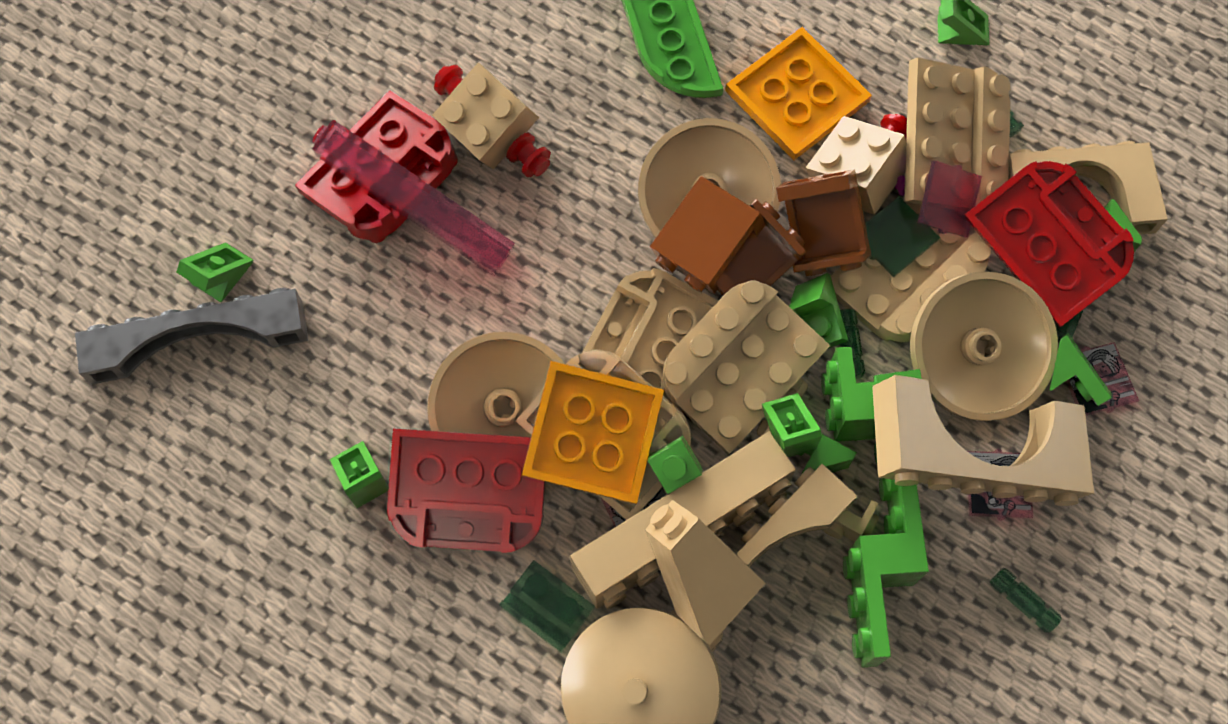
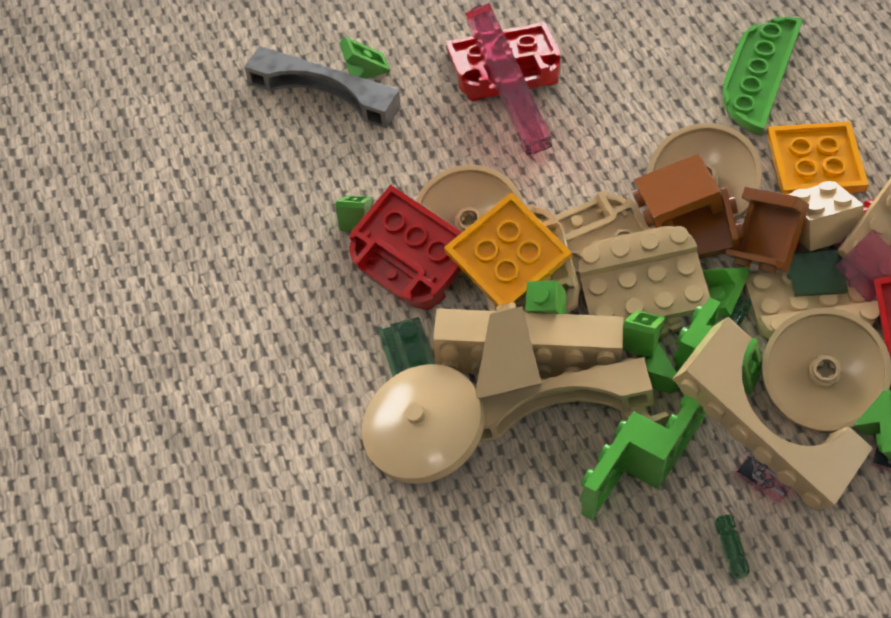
camera: 40 degrees right, 15 degrees down
tan brick [432,62,551,177] -> none

